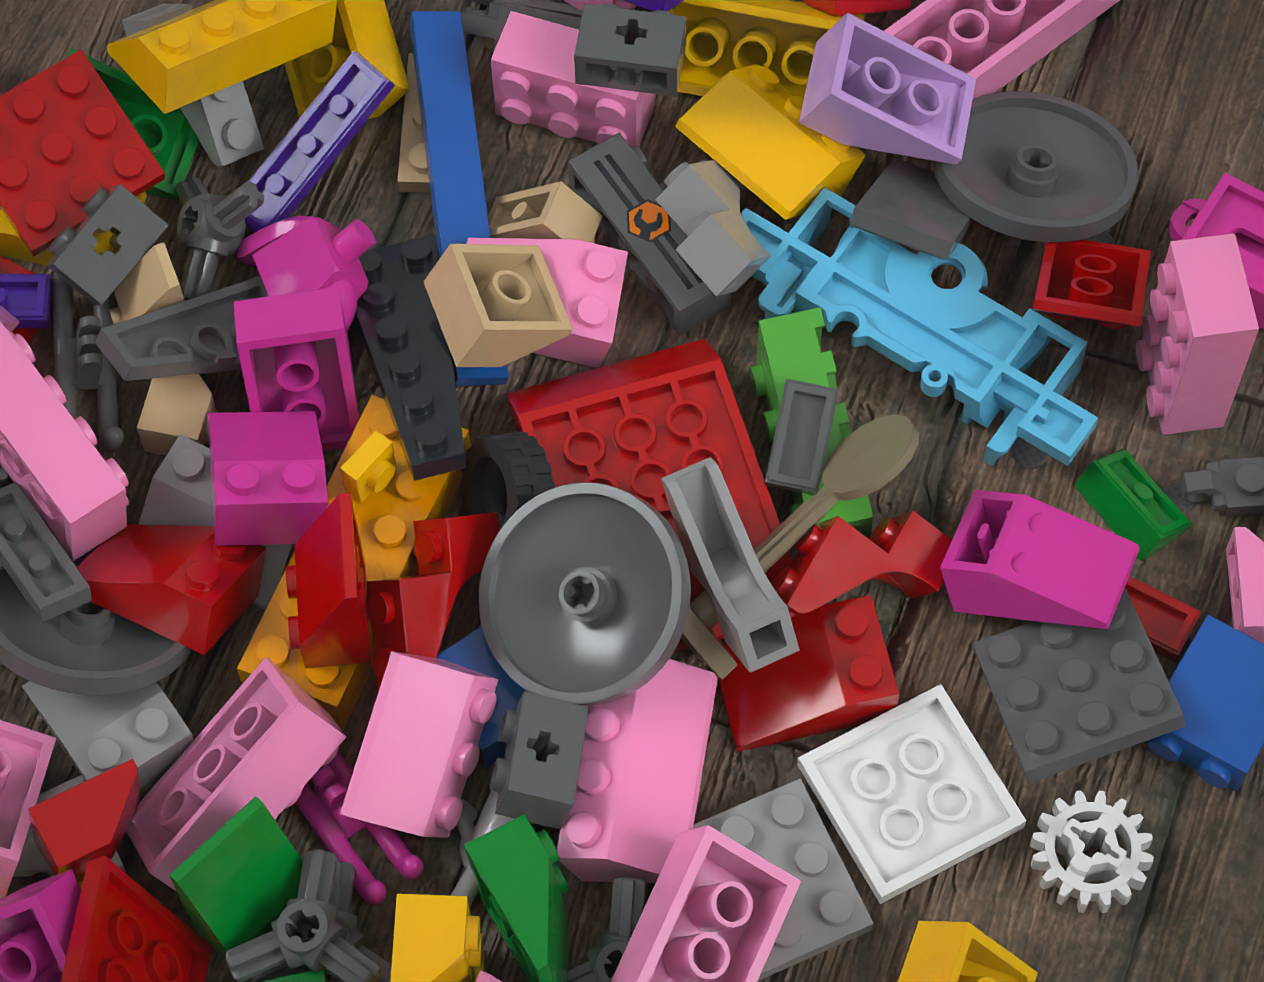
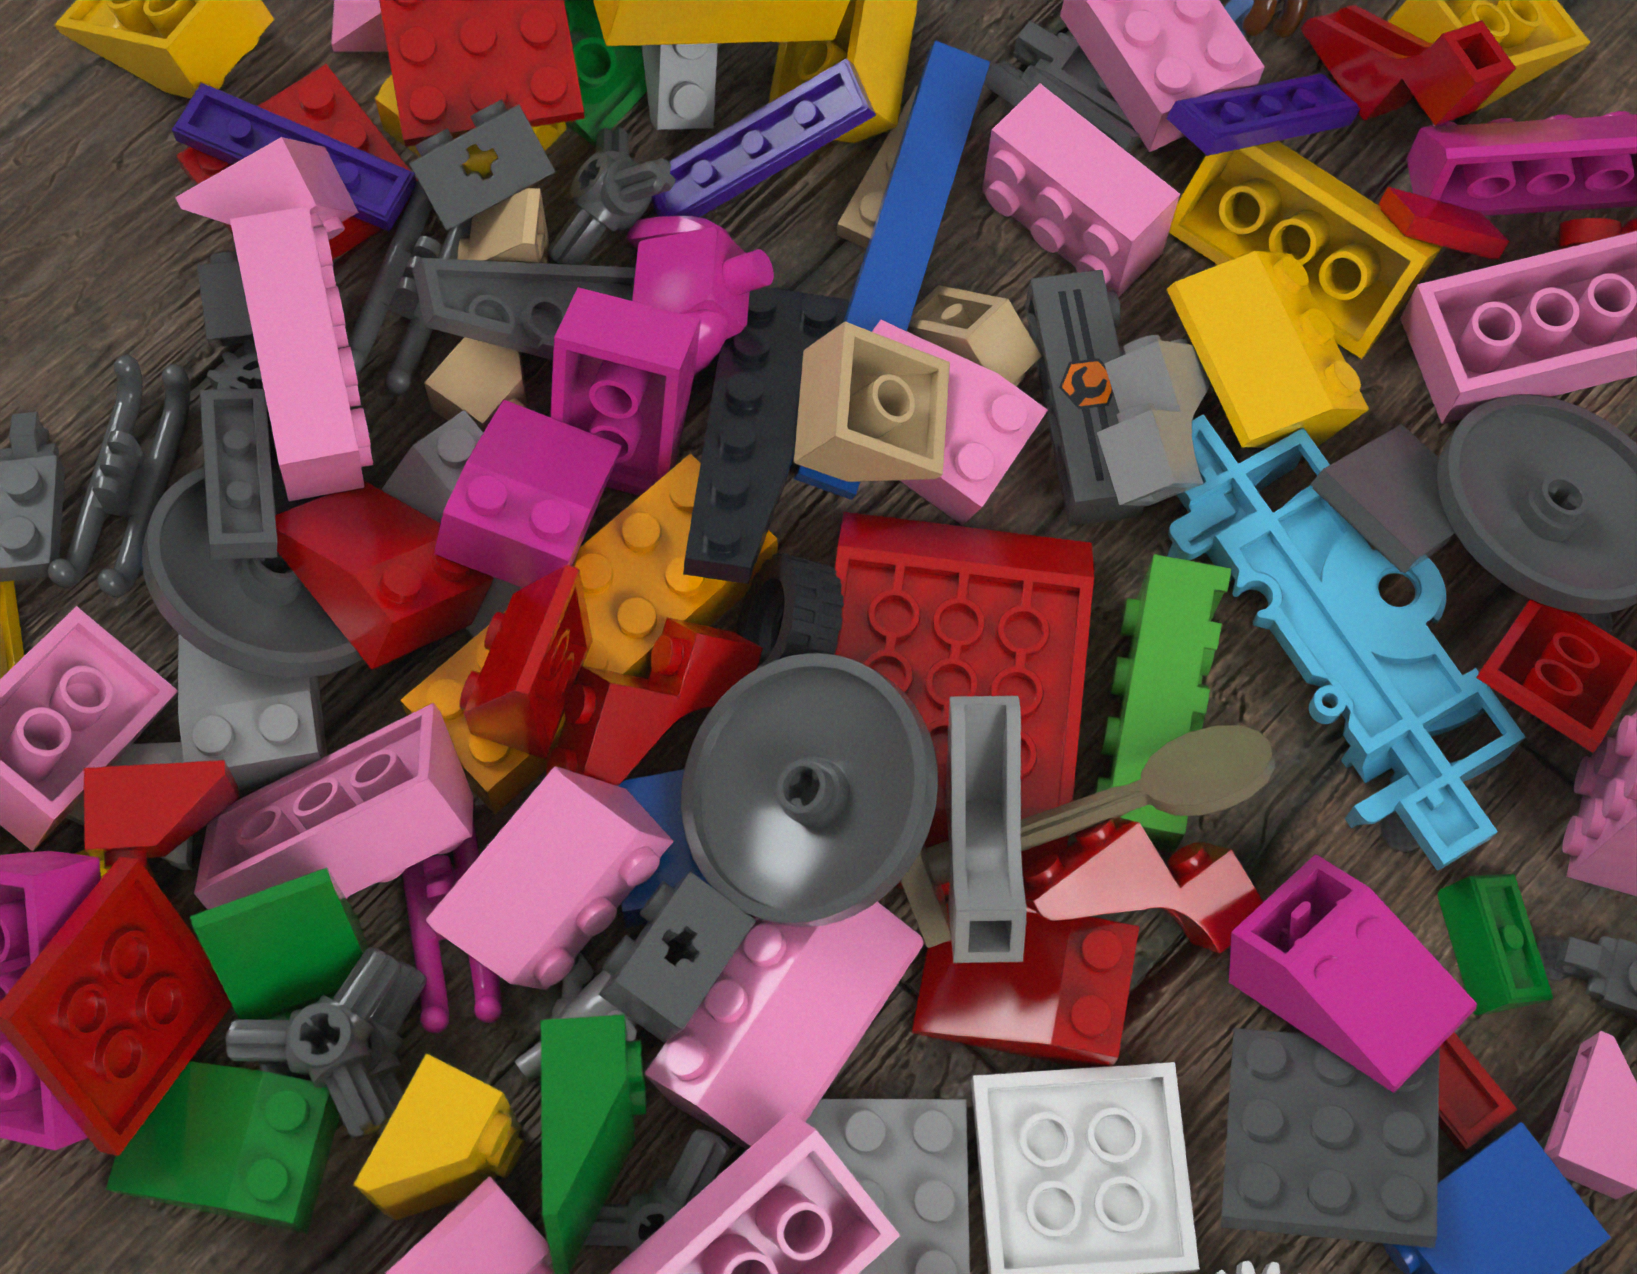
camera: 20 degrees right, 5 degrees up
yellow plate [340,430,397,503] -> none
dark grey brick [574,4,686,97] -> none
dark grey tile [765,379,839,495] -> none
lavender slope [799,13,976,164] -> none

